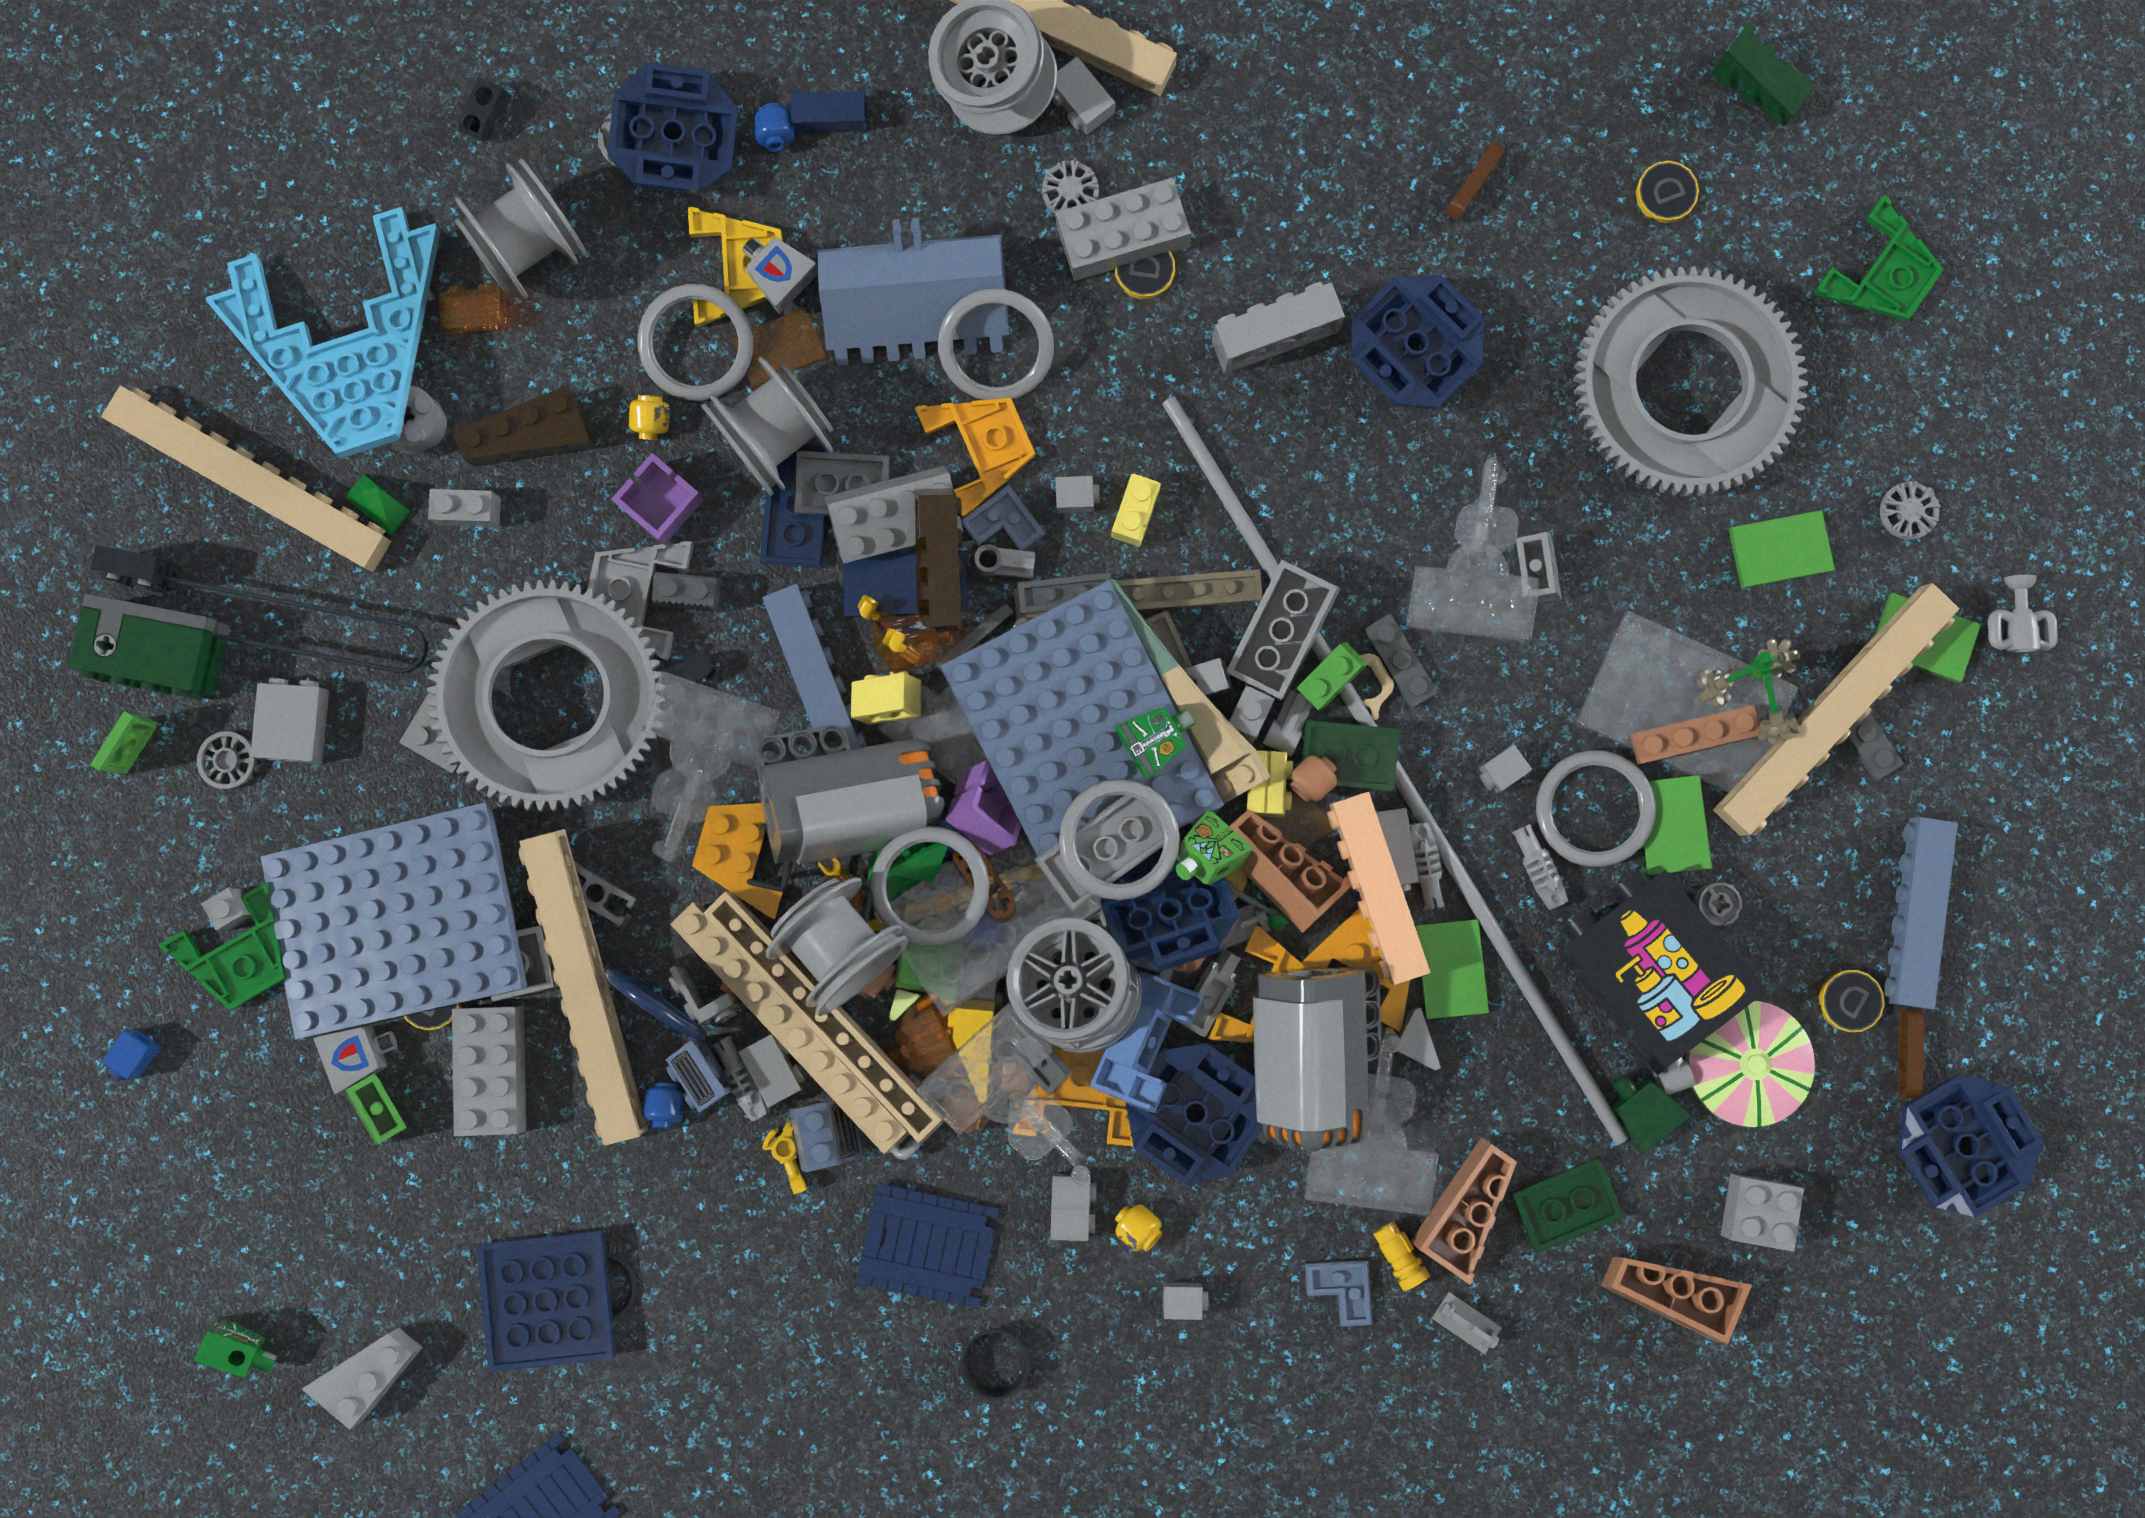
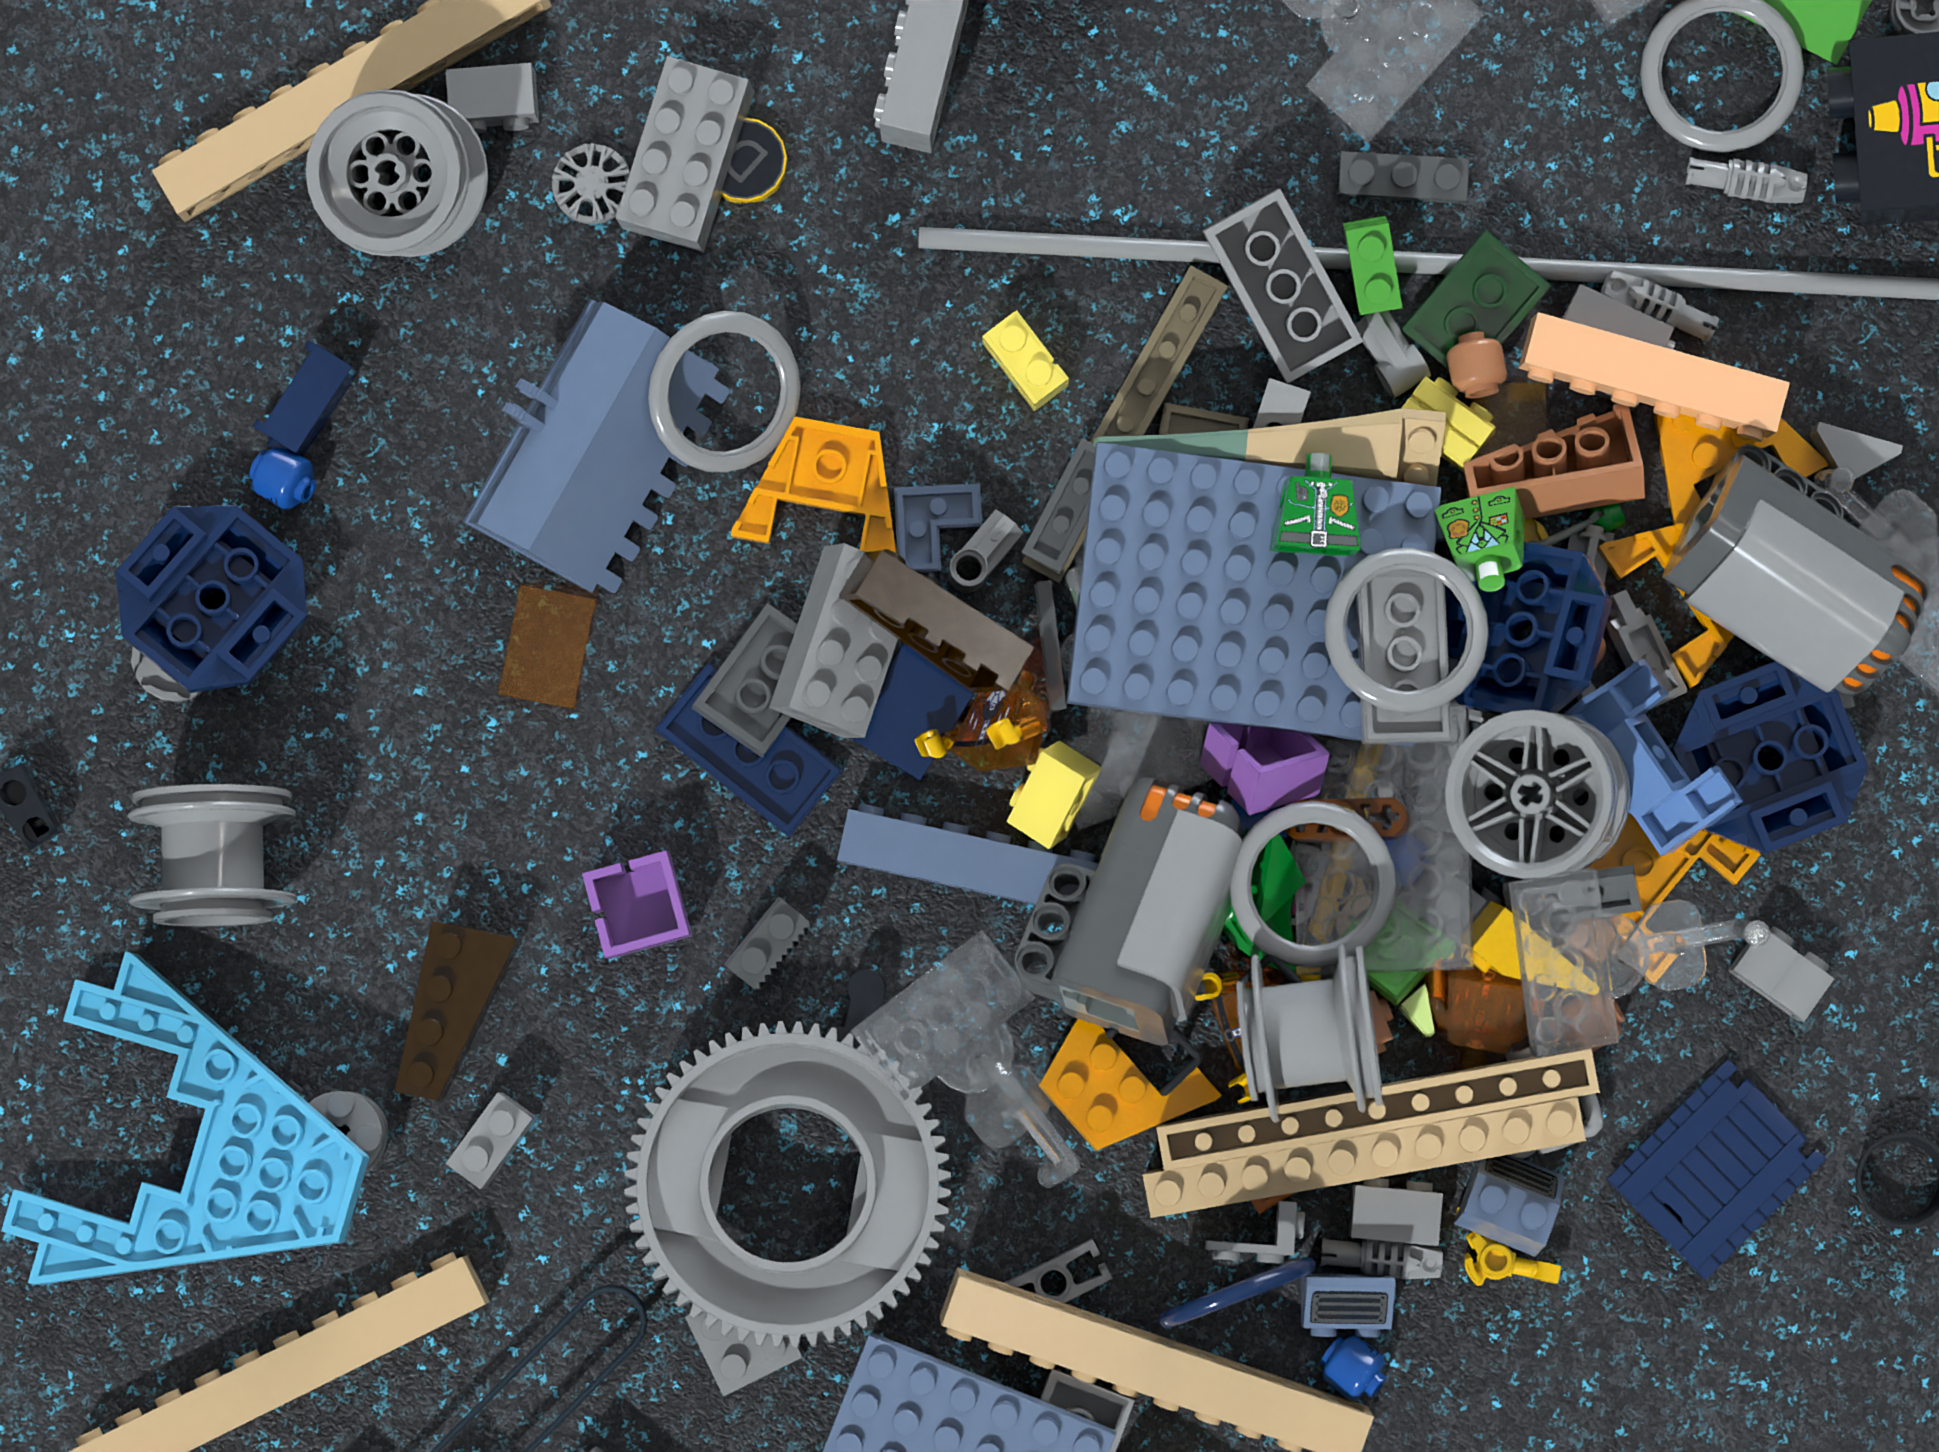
camera: 55 degrees left, 0 degrees up
green slope [344,474,412,536] -> none
clear orange brick [438,283,508,335] -> none
light grey wing [587,541,694,660] -> none
yellow head [629,395,670,440] -> none
light grey wedge [638,284,753,401] -> none
yellow wing [688,207,783,327] -> none
light grey wheel [701,357,833,496] -> none
light grey torso [742,237,818,314] -> none
light grey brick [1055,476,1100,514] -> none
yellow head [1115,1204,1162,1252] -> none
light grey torso [1229,684,1275,745] -> none
tan helmet [1360,653,1394,721] -> none
bright green tile [1415,919,1489,1019] -> none
light grey brick [1479,744,1532,793] -> none

